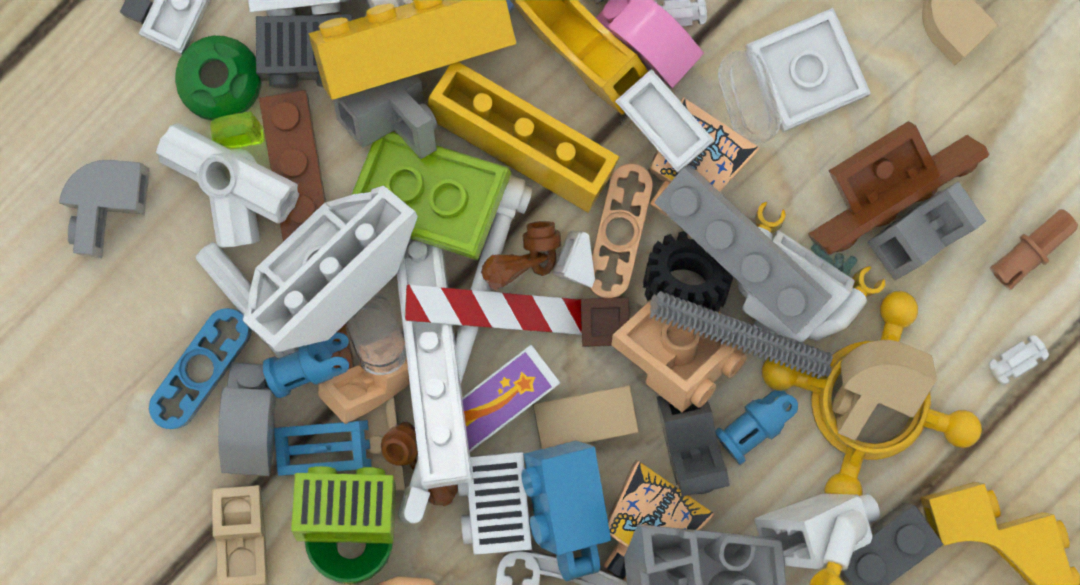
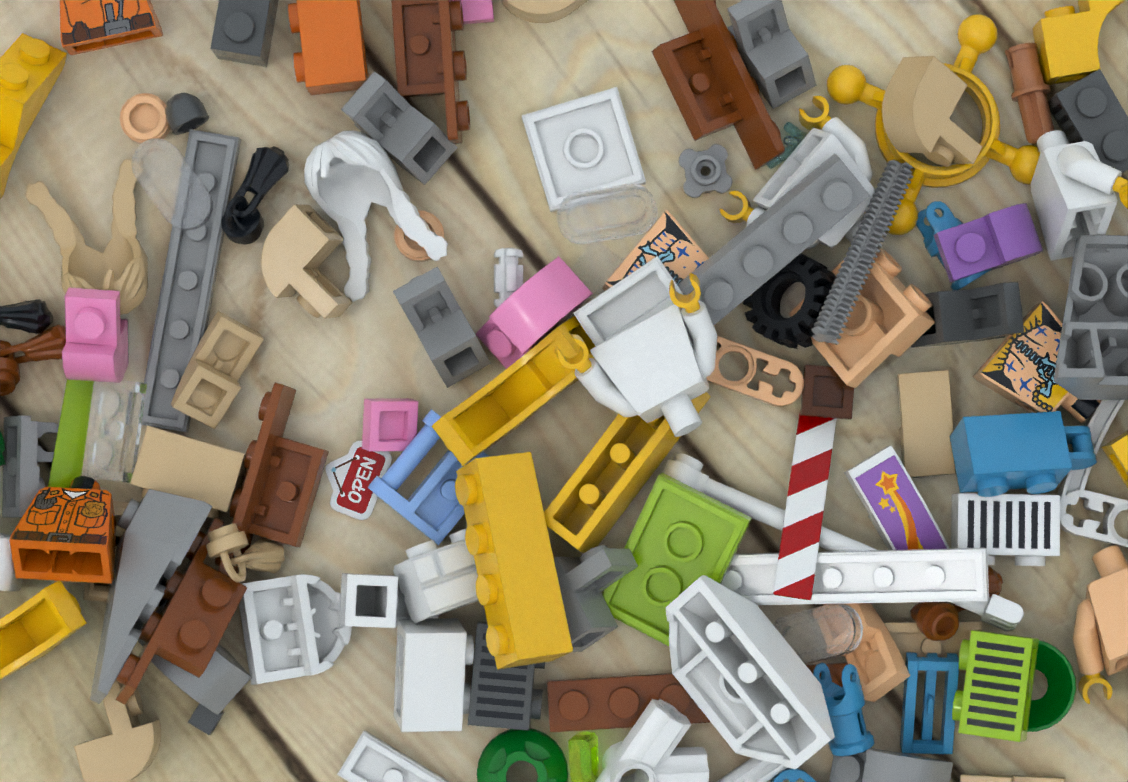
camera: 75 degrees left, 0 degrees up
dark orange piece [481,221,561,291] -> none
white slope [553,231,595,288] -> none
none -> white torso [555,273,718,437]
none -> light grey plate [679,144,732,198]
none -> medium lavender brick [933,203,1043,283]
none -> nougat axle [1005,43,1054,145]

